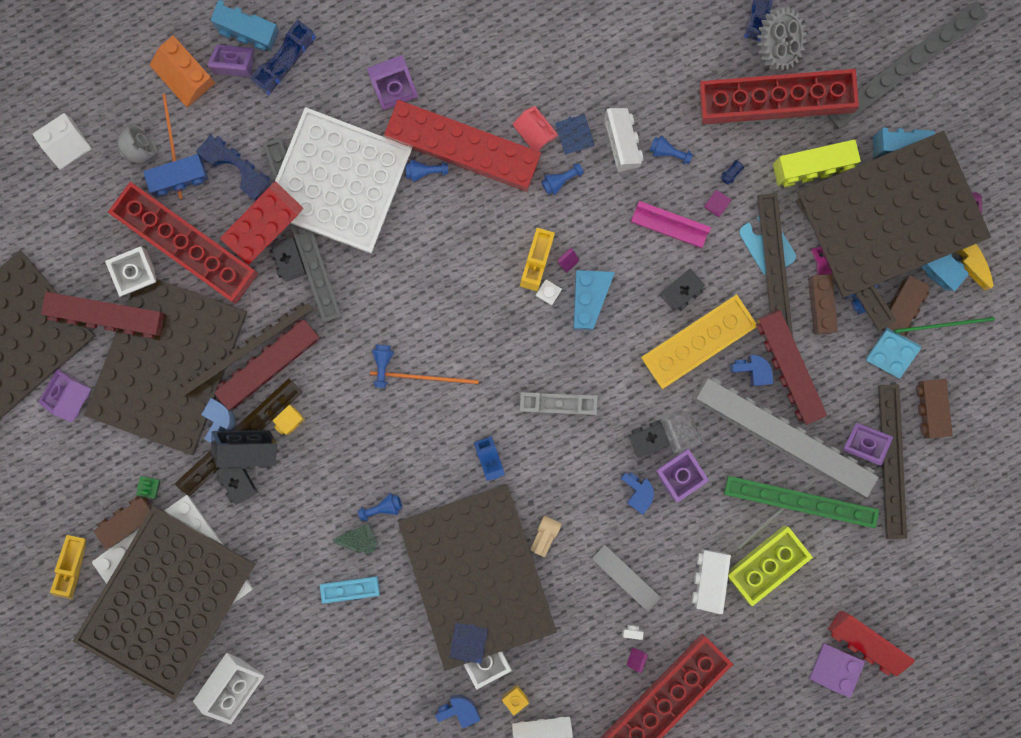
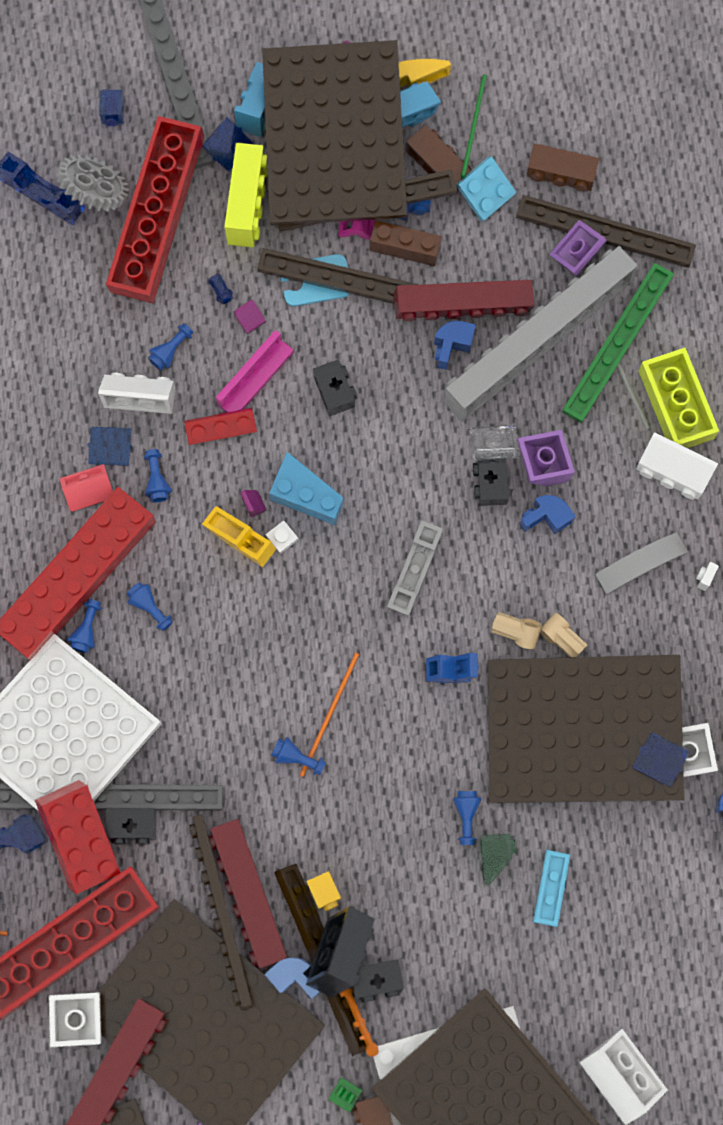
camera: 70 degrees left, 10 degrees down
yellow plate [641,294,756,389] -> none
none -> clear blue brick [99,90,125,127]
none -> blue piece [127,582,173,631]
none -> red plate [184,408,257,445]
none -> clear blue piece [202,117,253,172]
none -> orange piece [339,988,379,1057]
none -> tan piece [492,612,542,649]

